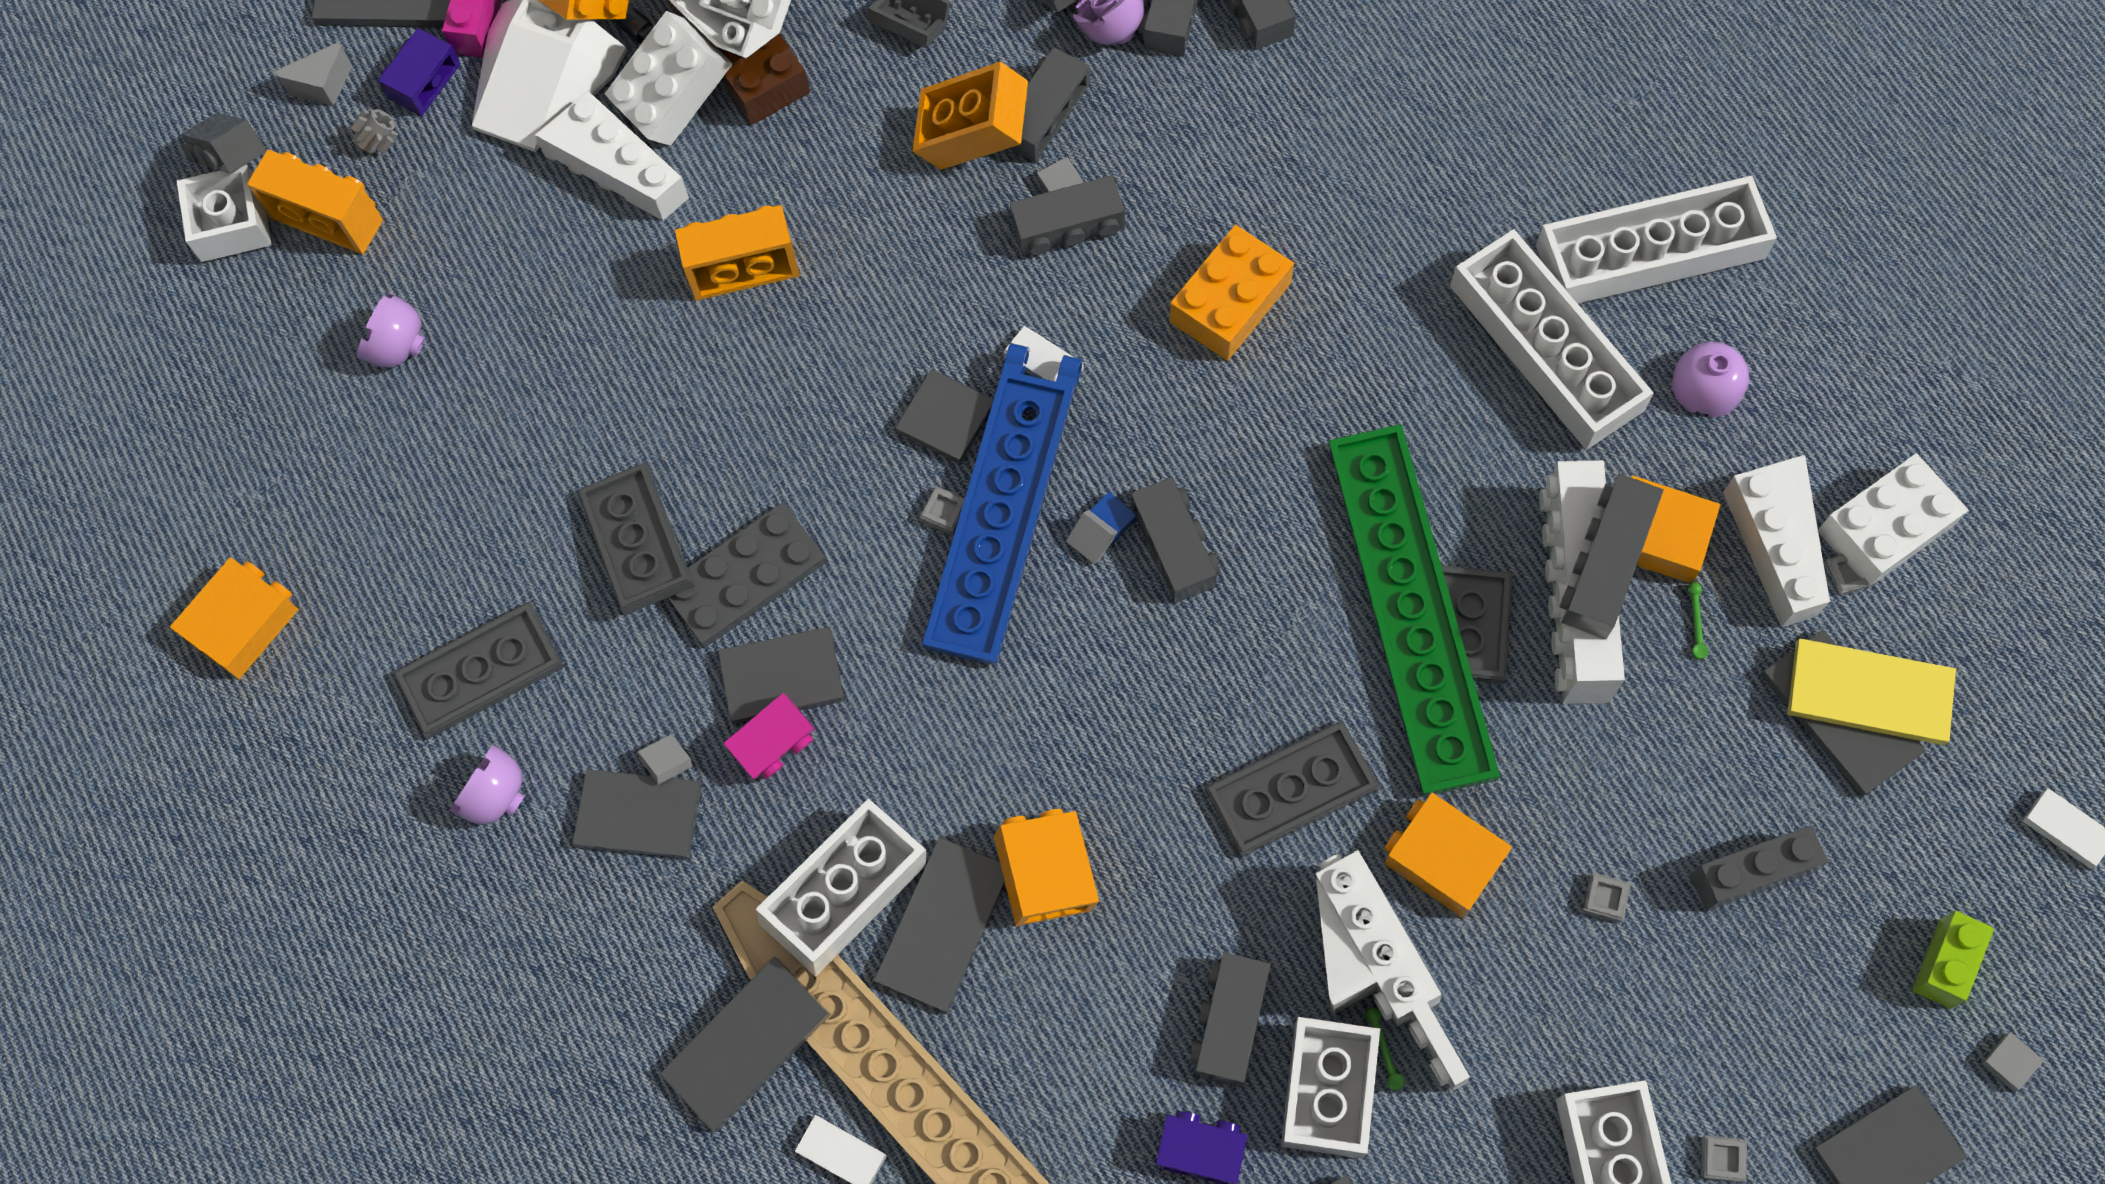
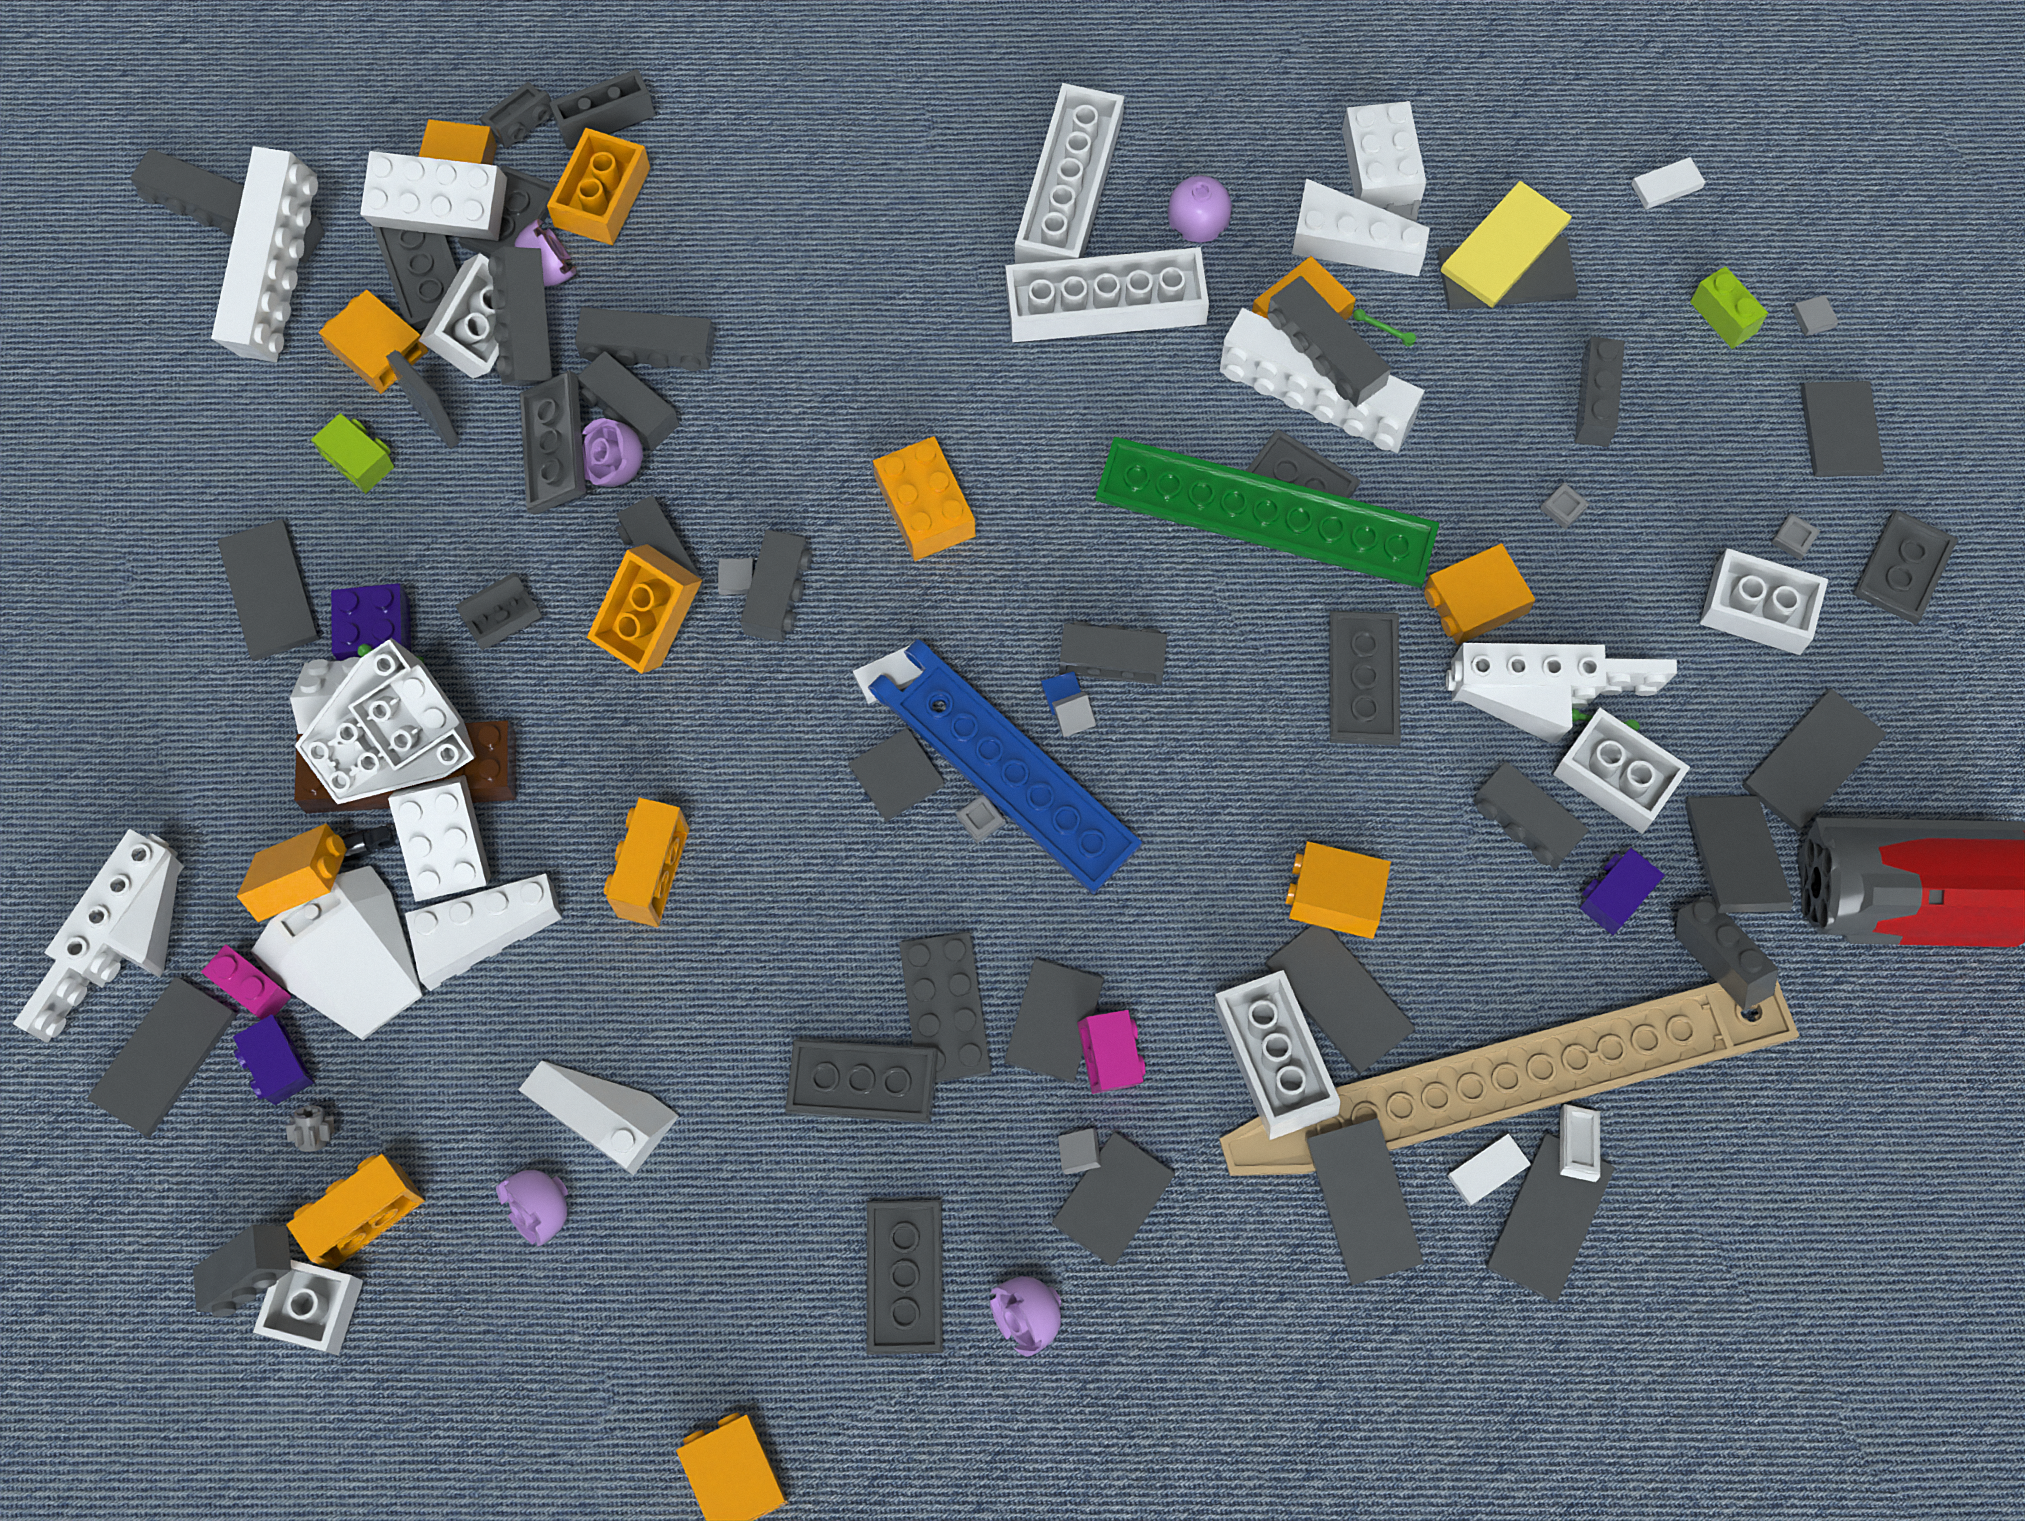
camera: 65 degrees left, 0 degrees up
light grey slope [275,42,352,106] -> none
none -> white wedge [518,1061,679,1176]

